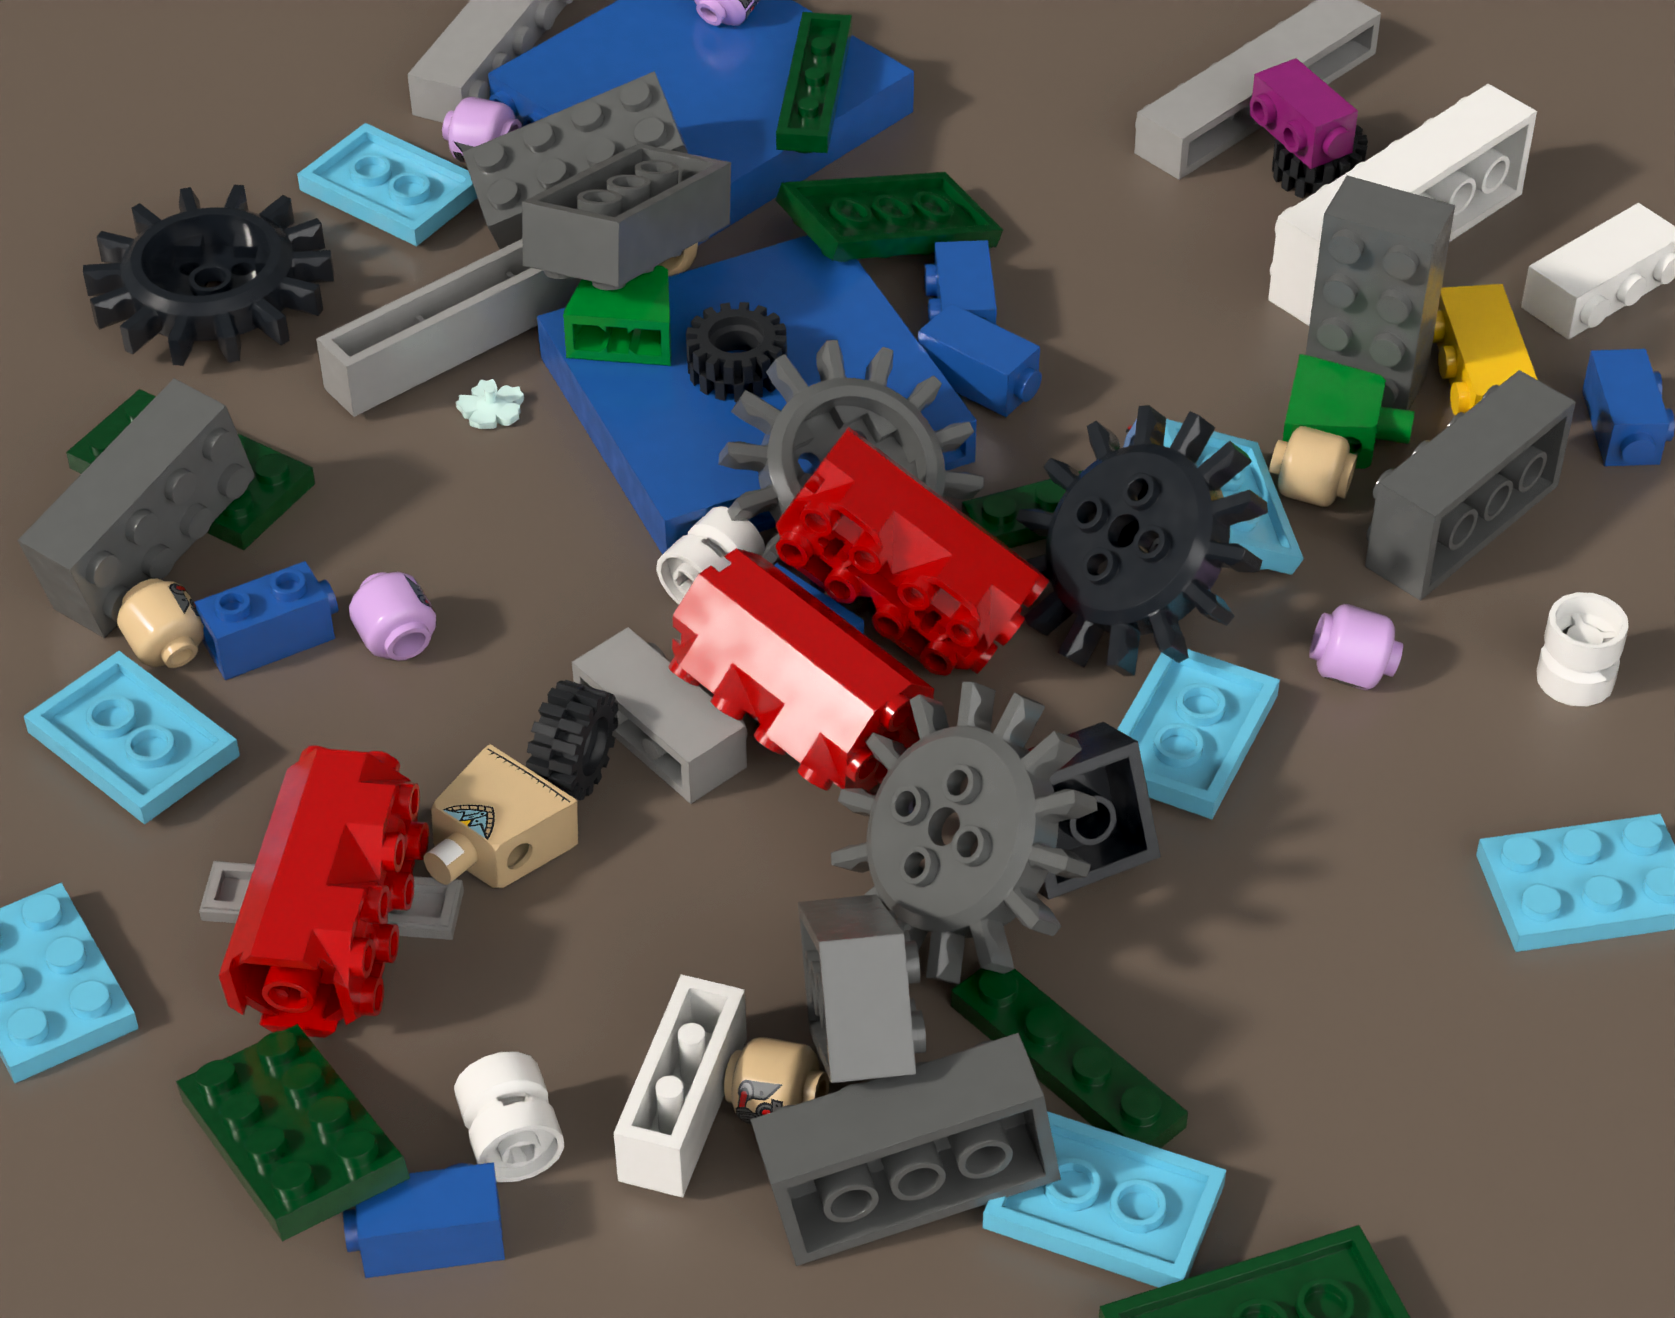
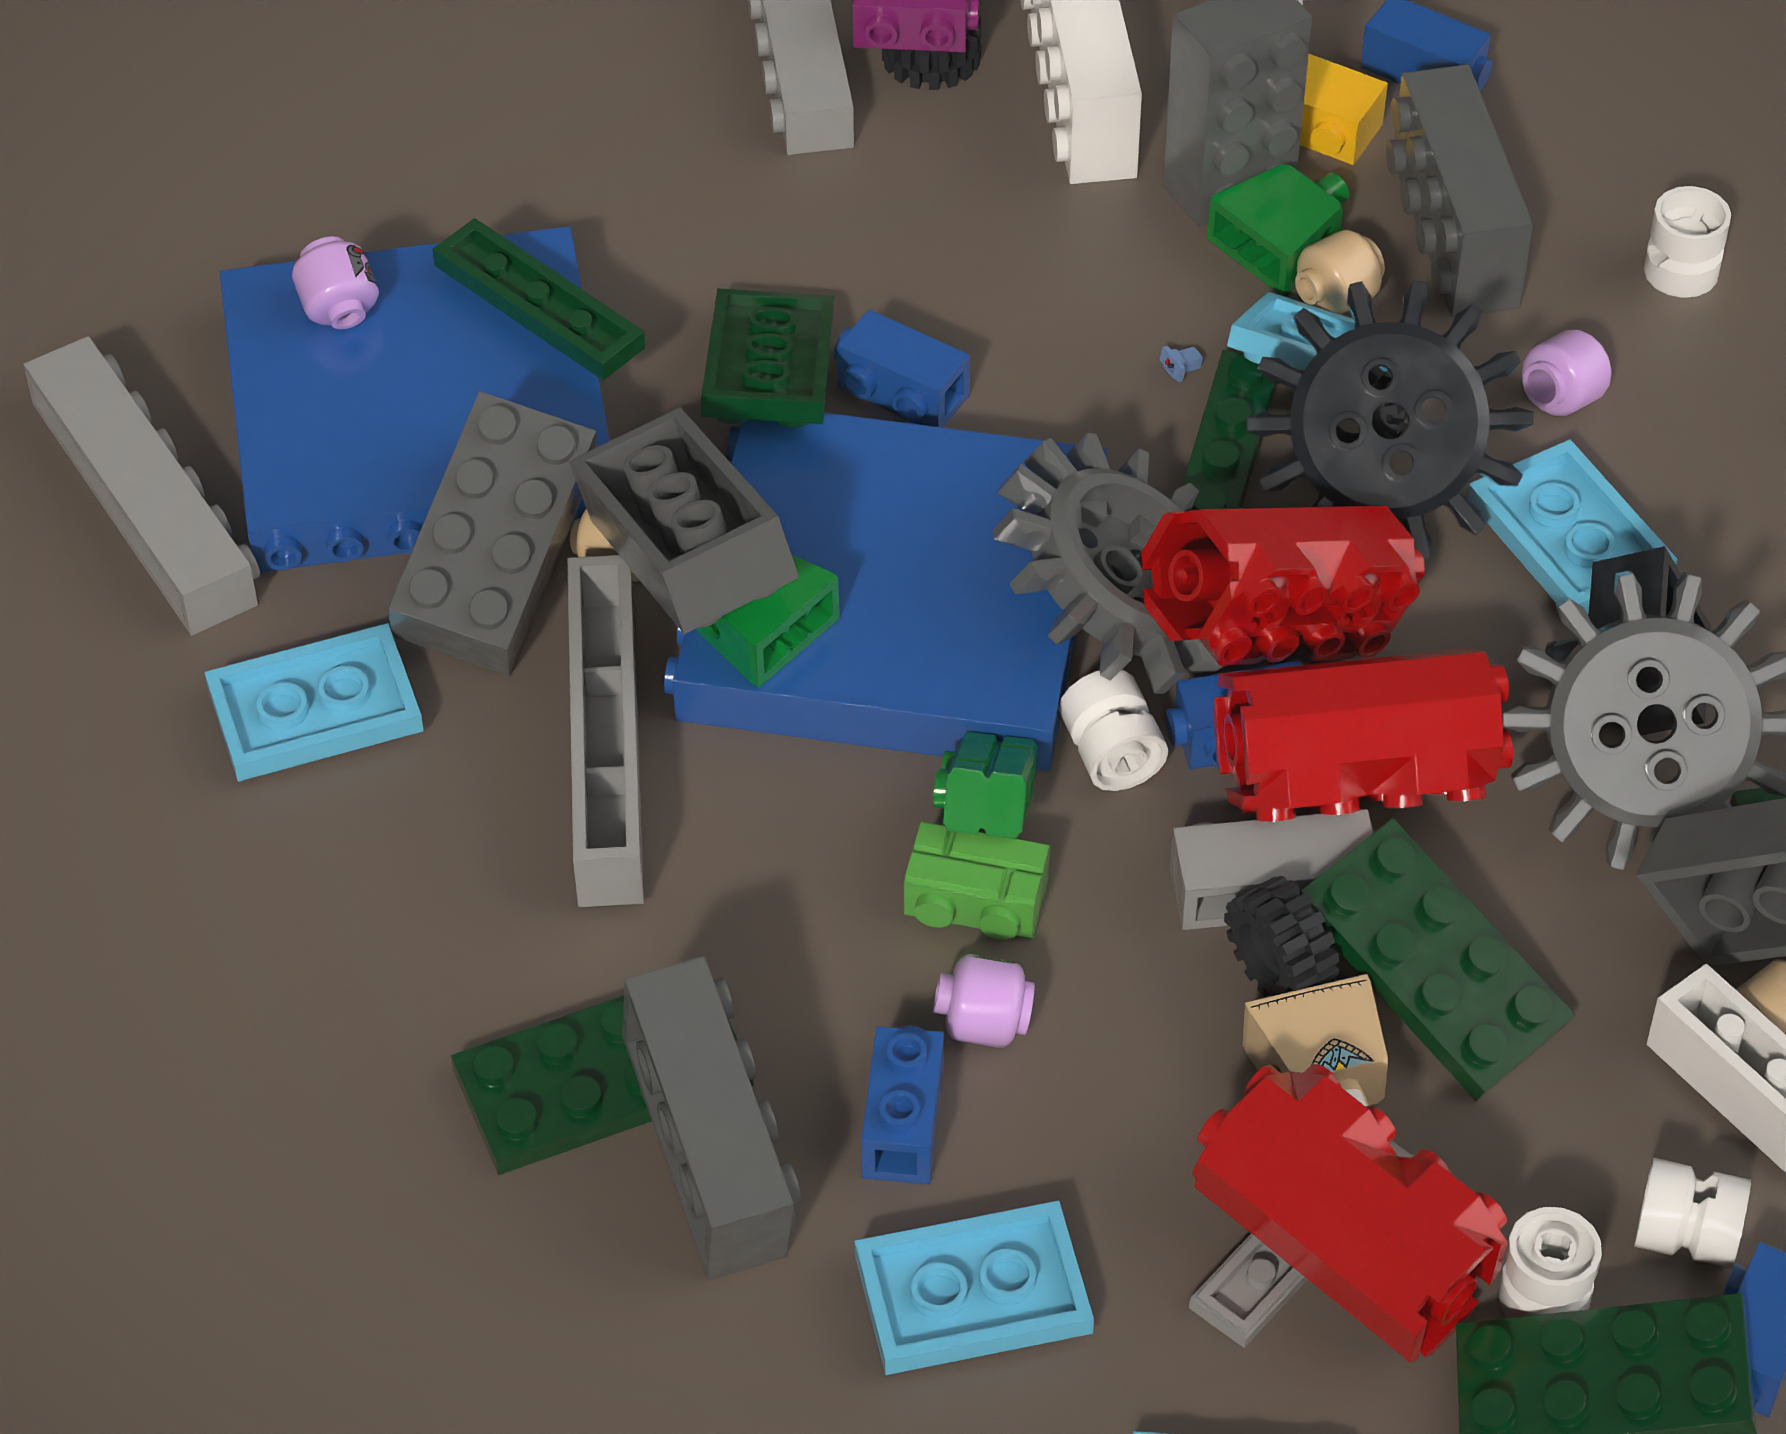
camera: 55 degrees left, 5 degrees up
black gear [83,185,334,366] -> none
tan head [117,578,204,668] -> none
lavender head [442,97,522,163] -> none
light aqua plant [456,379,524,429] -> none
black tyre [686,302,787,402] -> none
blue brick [918,303,1042,417] -> none
none -> bright green brick [904,821,1050,940]
none -> green brick [933,732,1038,839]
none -> dark green plate [1300,818,1575,1101]
none -> white wheel [1498,1207,1602,1318]

